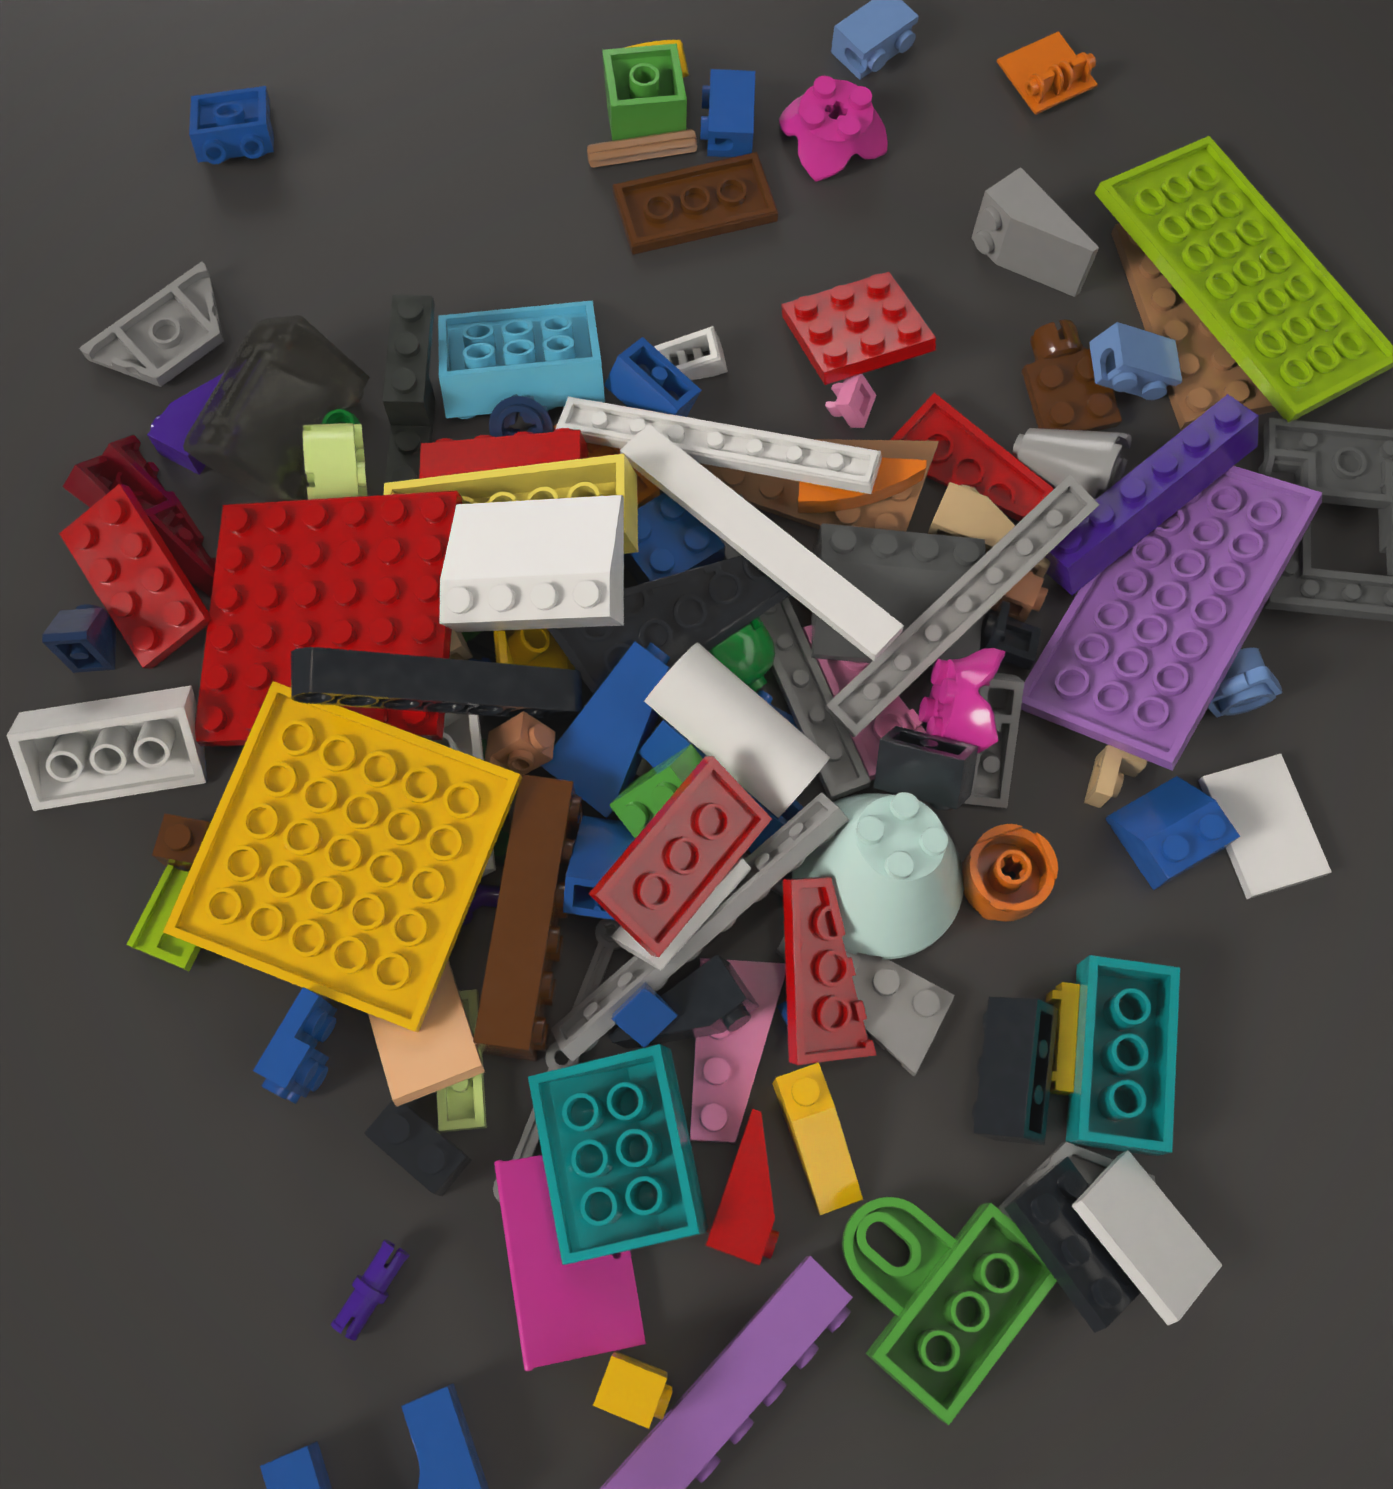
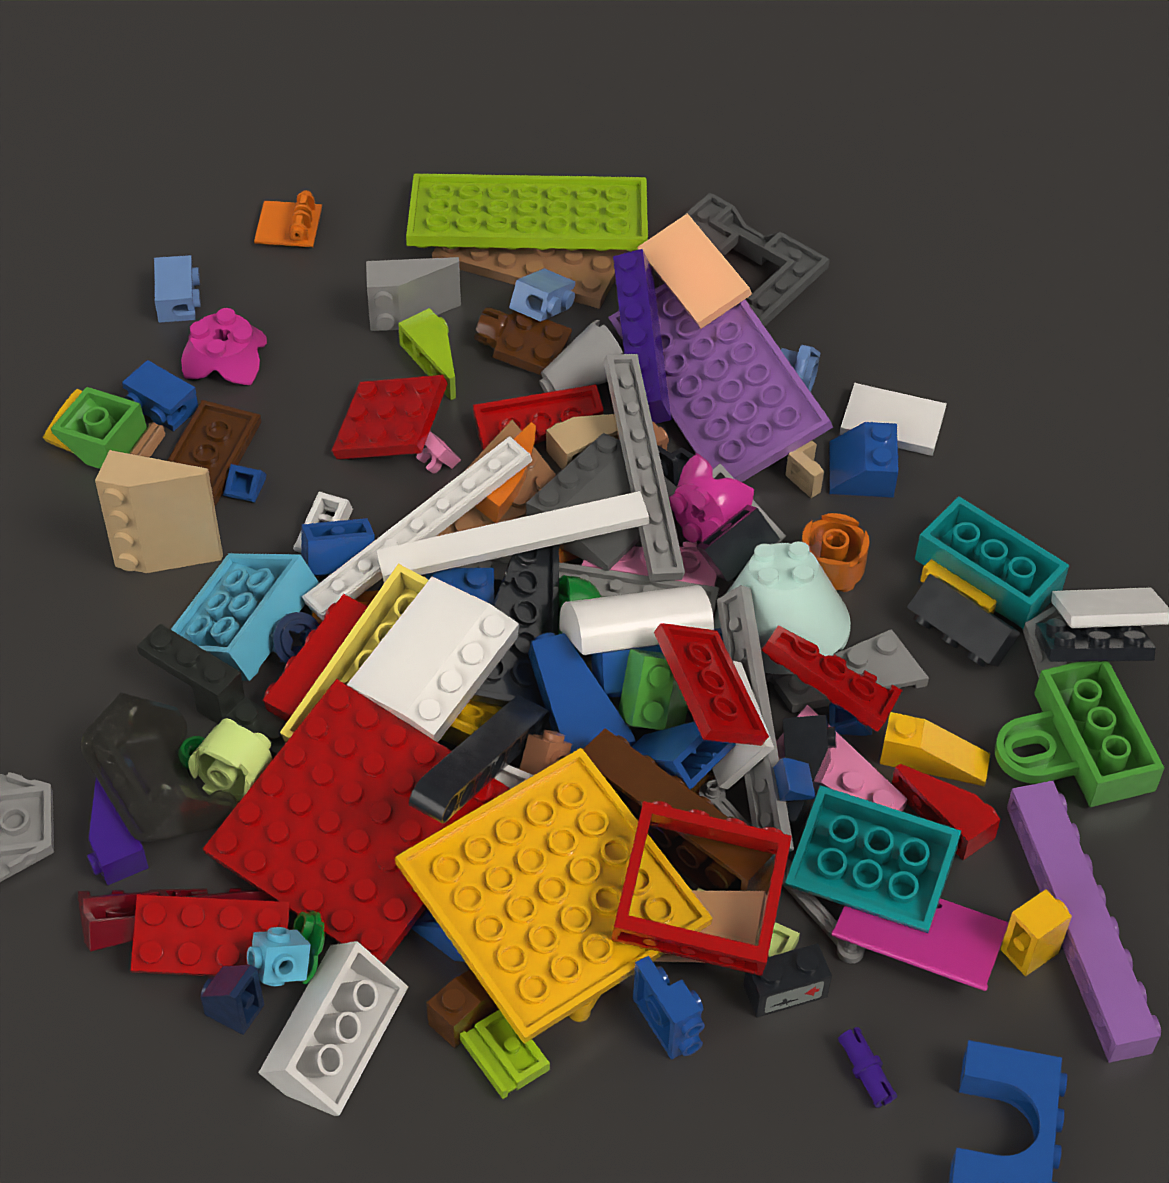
camera: 55 degrees left, 20 degrees down
none -> tan slope [95,450,223,573]
none -> blue slope [223,464,267,503]
none -> medium azure brick [247,927,311,986]
none -> green plate [292,910,325,984]
none -> lime slope [398,308,456,400]
none -> red window [611,801,792,976]
none -> light nougat tile [637,213,752,329]

